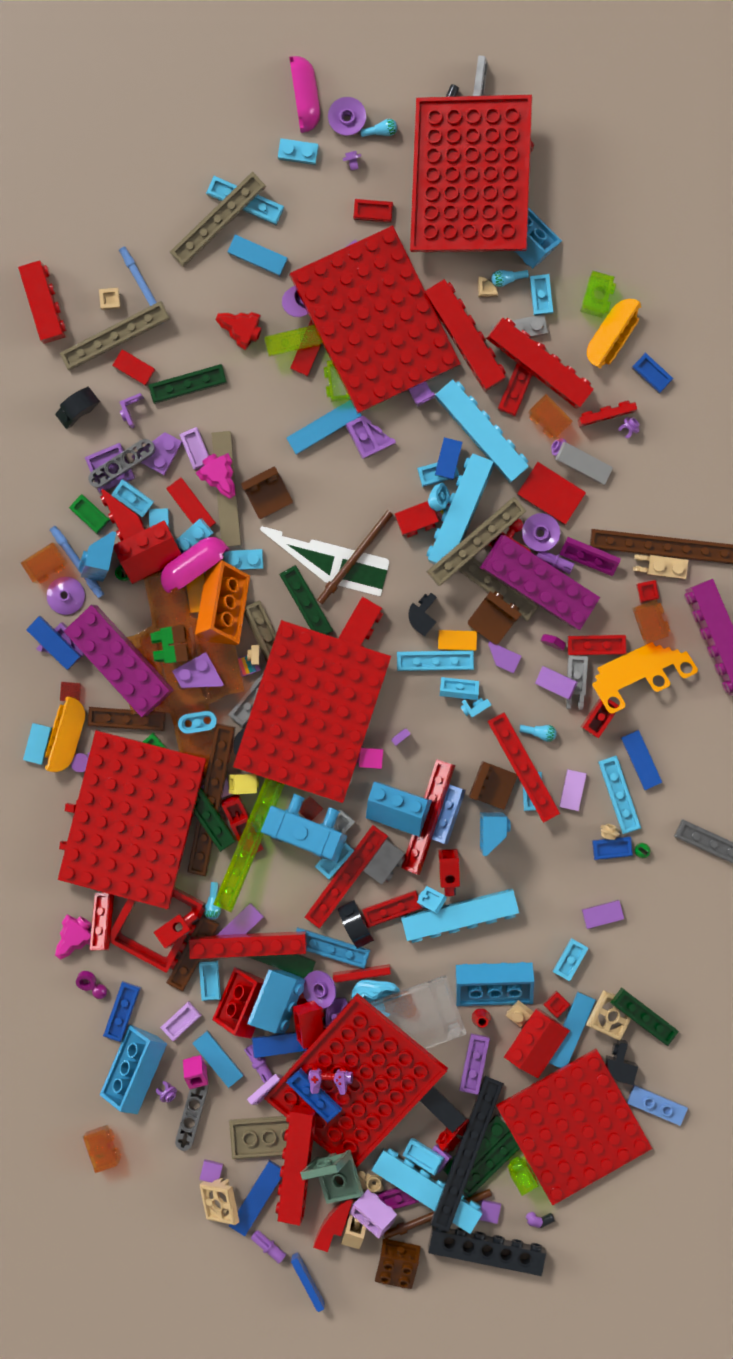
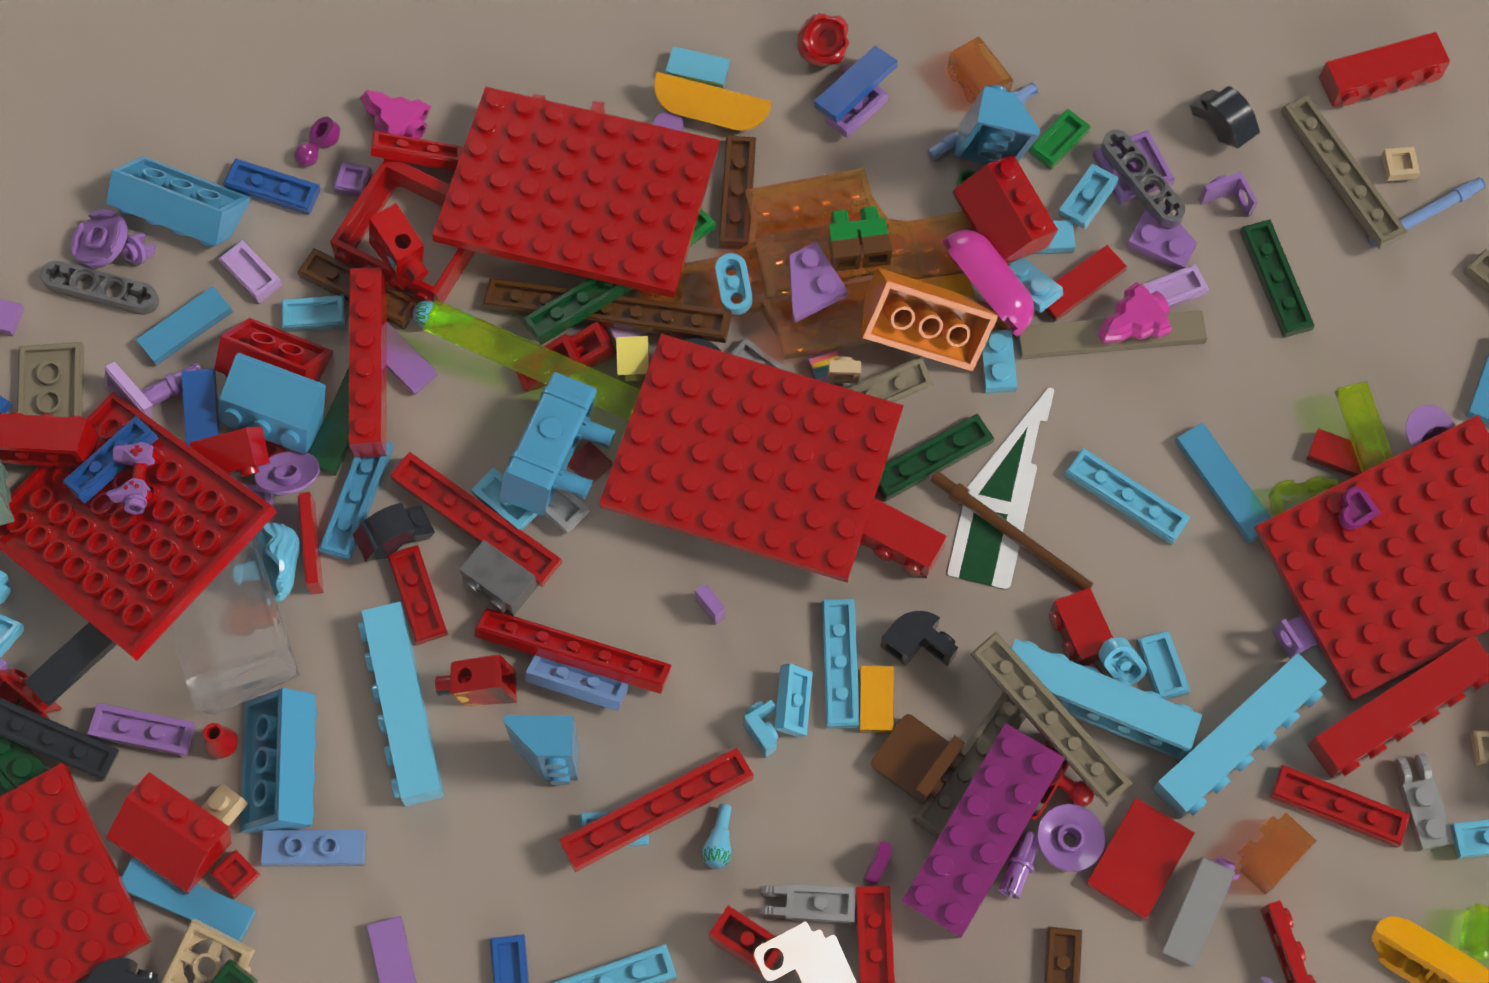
camera: 85 degrees right, 20 degrees down
medium lavender dish [47,577,85,615] -> none
clear red tile [60,682,81,702] -> none
magenta brick [64,605,174,717] -> none
clear orange brick [83,1125,121,1173] -> none
red slope [100,489,146,541] -> none
red tile [112,349,155,386] -> none
dark pink brick [183,1055,208,1089] -> none
red rock [215,312,262,350] -> none
reddish brown bracket [241,466,293,519] -> none
medium lavender wing [345,416,396,459] -> none
dark pink brick [356,747,383,769] -> none
dark azure slope [366,782,432,837] -> none
medium azure bracket [417,886,447,914] -> none
blue tile [435,437,463,480] -> none
reddish brown bracket [469,761,517,810] -> none
red brick [486,318,594,409] -> none
medium lavender tile [488,641,521,673] -> none
medium lavender tile [535,666,578,699] -> none
medium azure plate [553,938,589,981] -> none
lavender tile [559,769,586,811] -> none
magenta plate [560,537,621,576] -> none
tan plate [600,824,620,840] -> none
none -> medium lavender tile [71,209,128,269]
none -> medium blue plate [261,830,366,866]
none -> medium lavender tile [334,162,373,198]
none -> red hair [797,13,849,66]
none -> medium azure tile [1064,448,1191,545]
none -> magenta tile [1338,487,1381,530]

